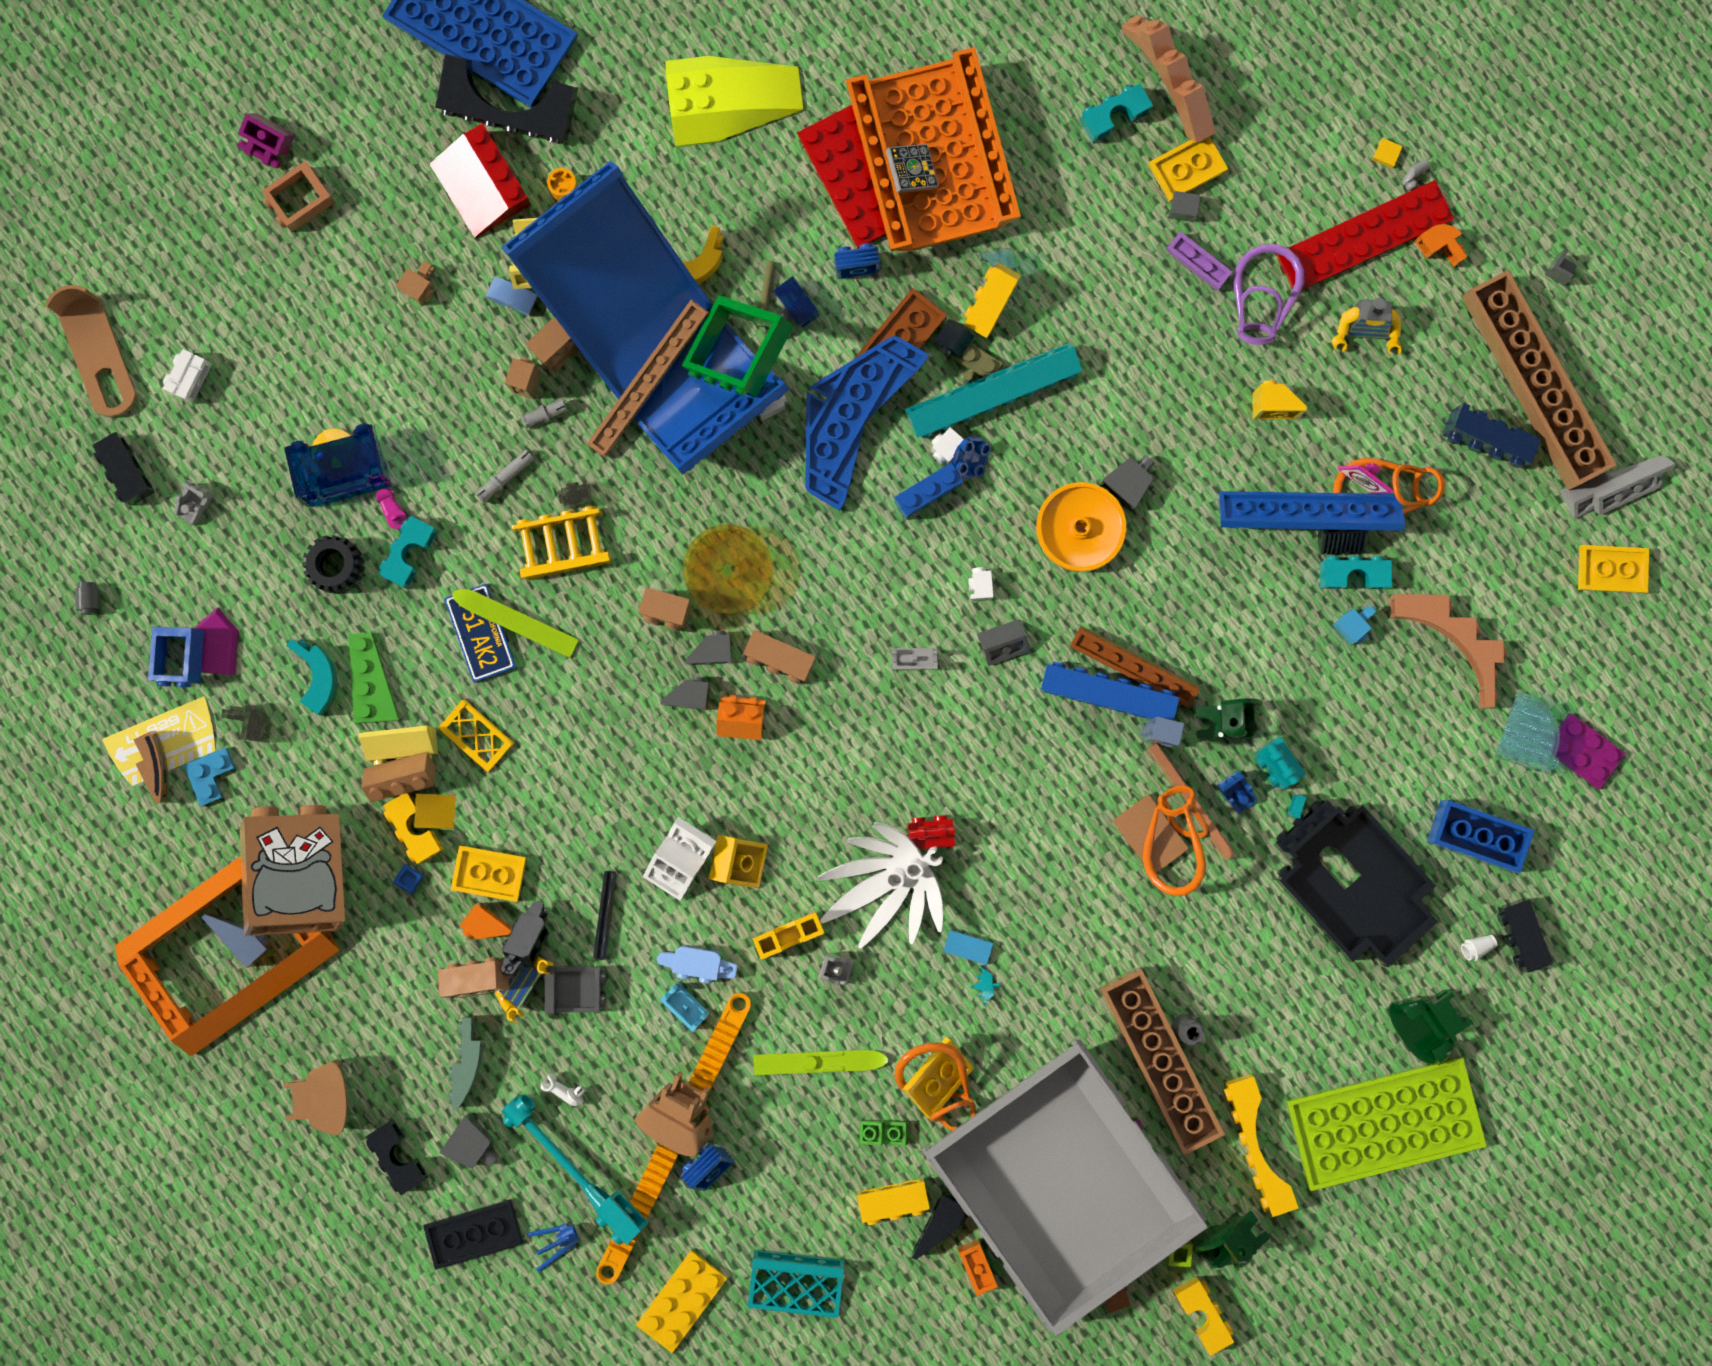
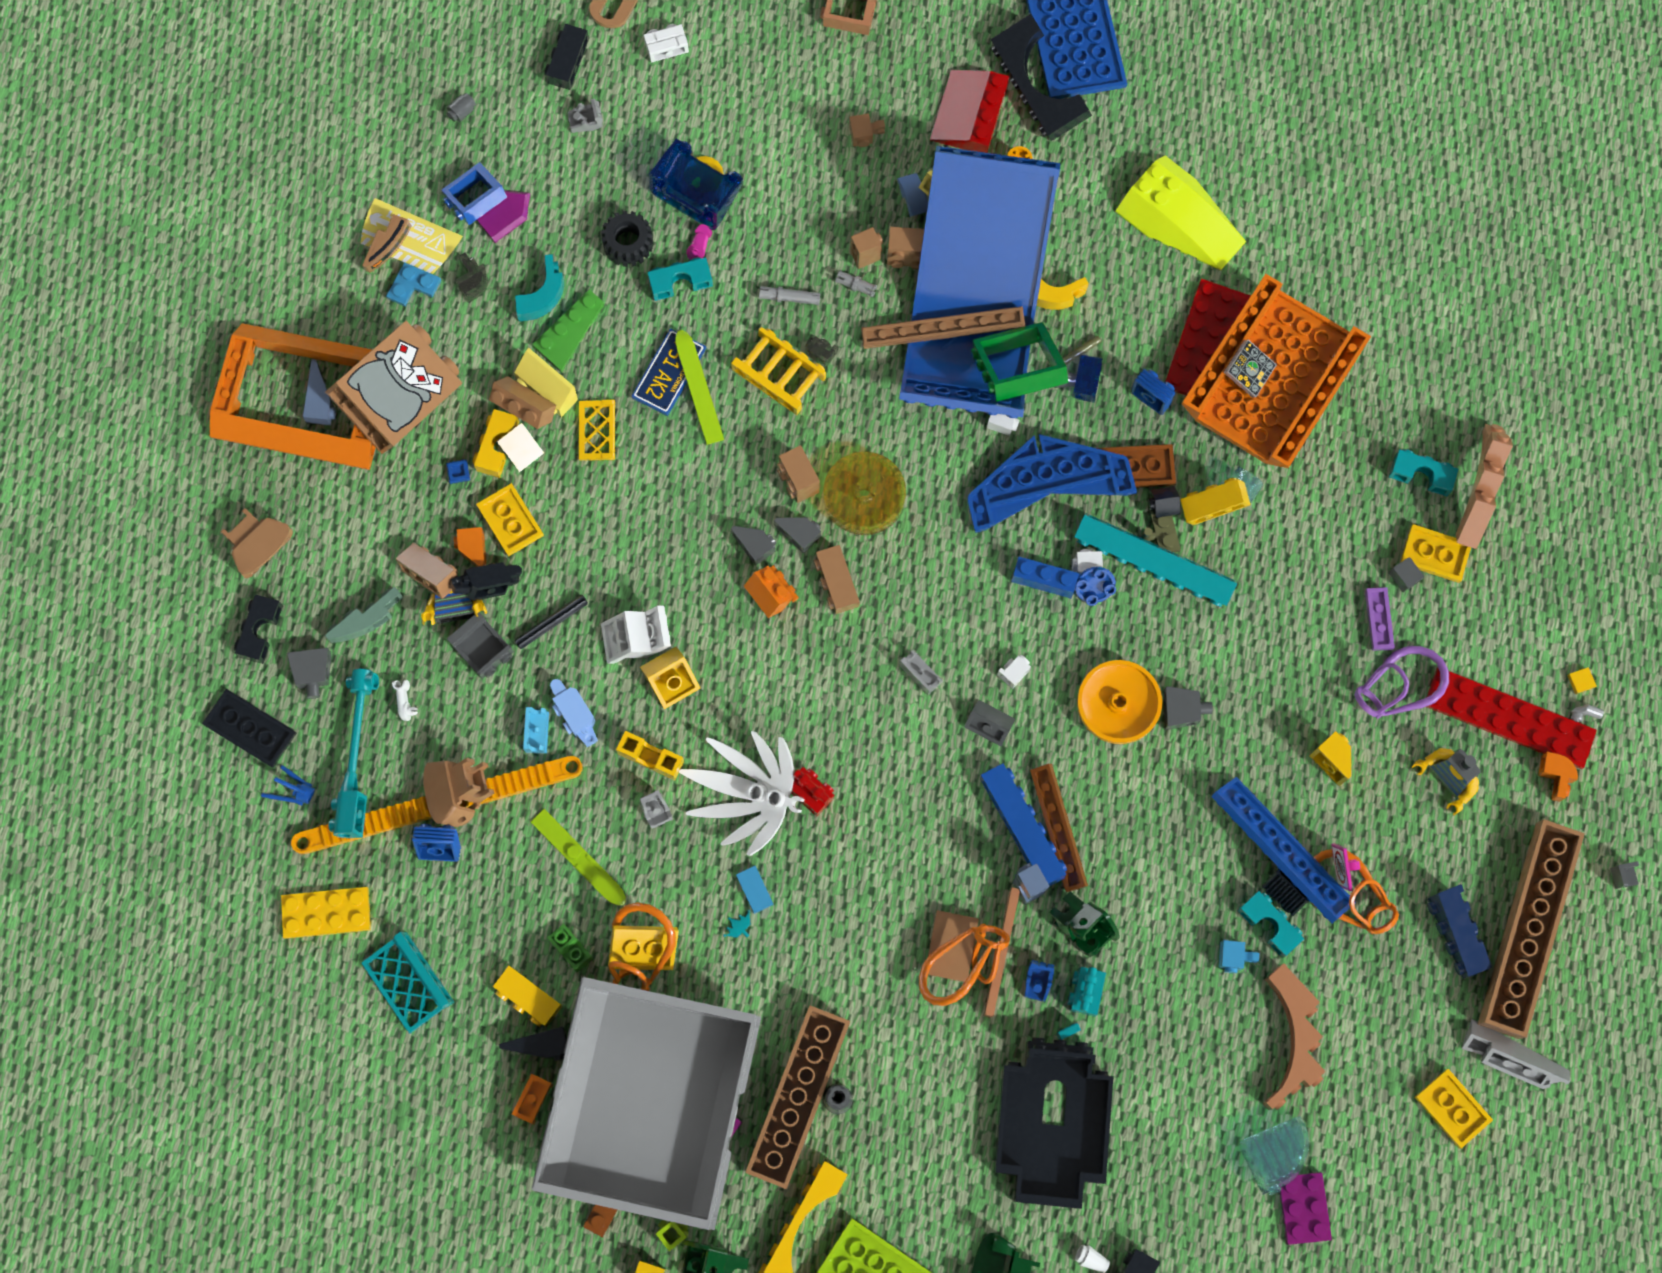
camera: 45 degrees right, 10 degrees down
blue brick [1426,800,1534,873] -> none

